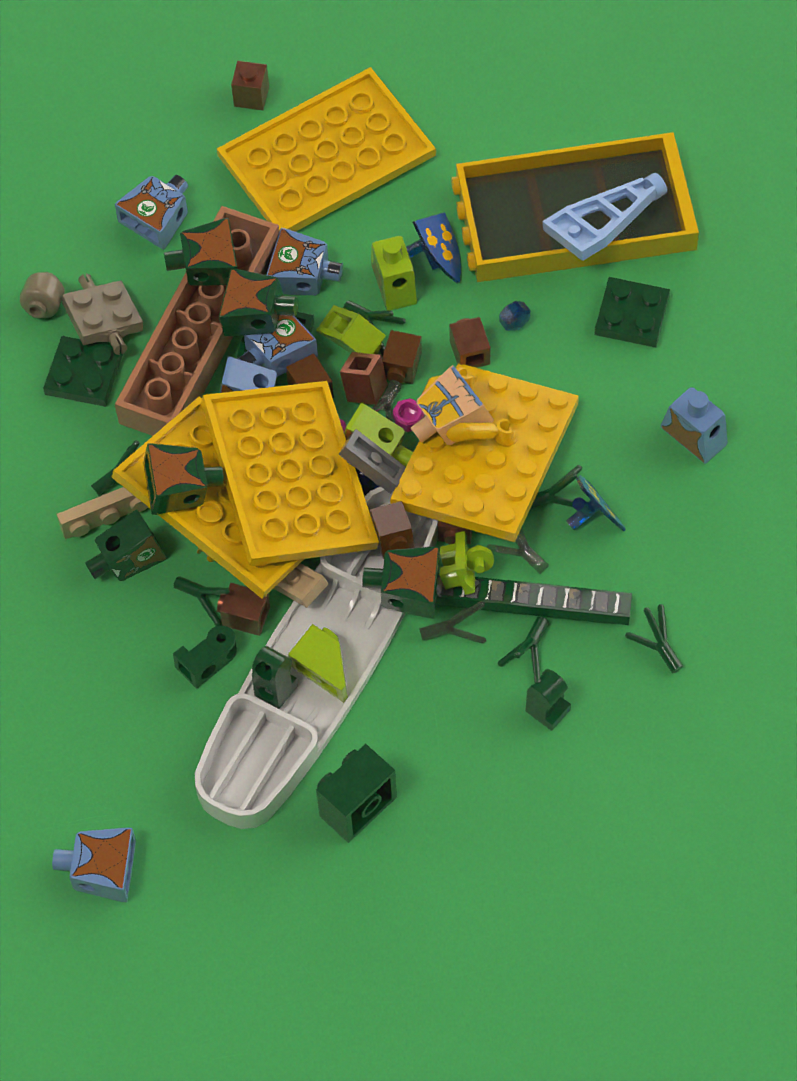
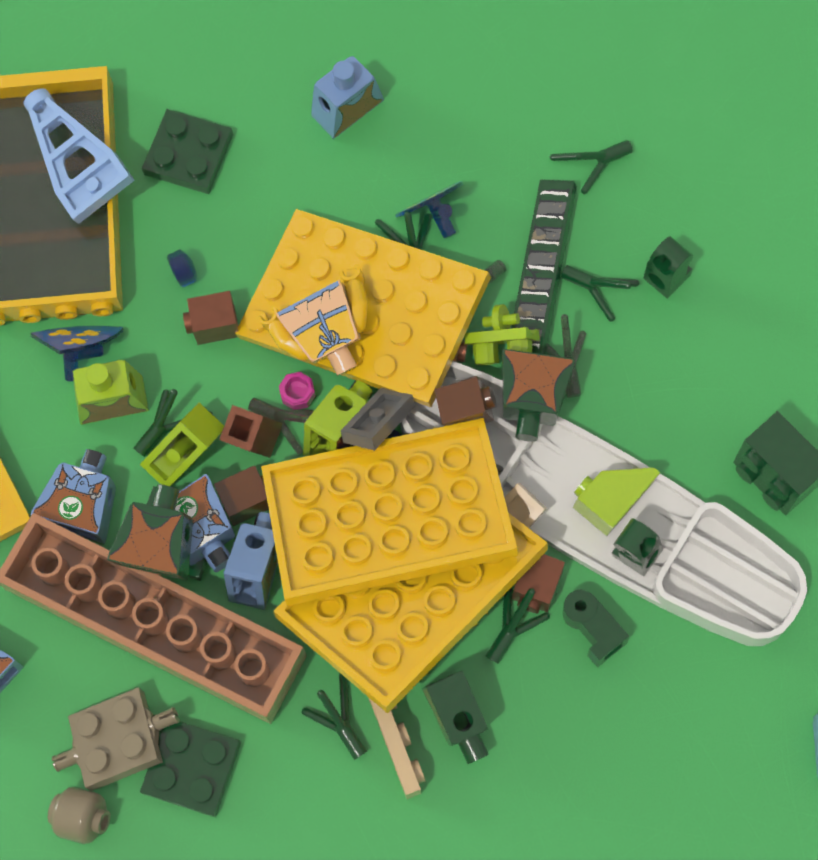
camera: 85 degrees left, 10 degrees up
dark green torso [143,443,224,515] -> none
torso [164,218,237,286] -> none
reddish brown brick [382,330,422,384] -> none

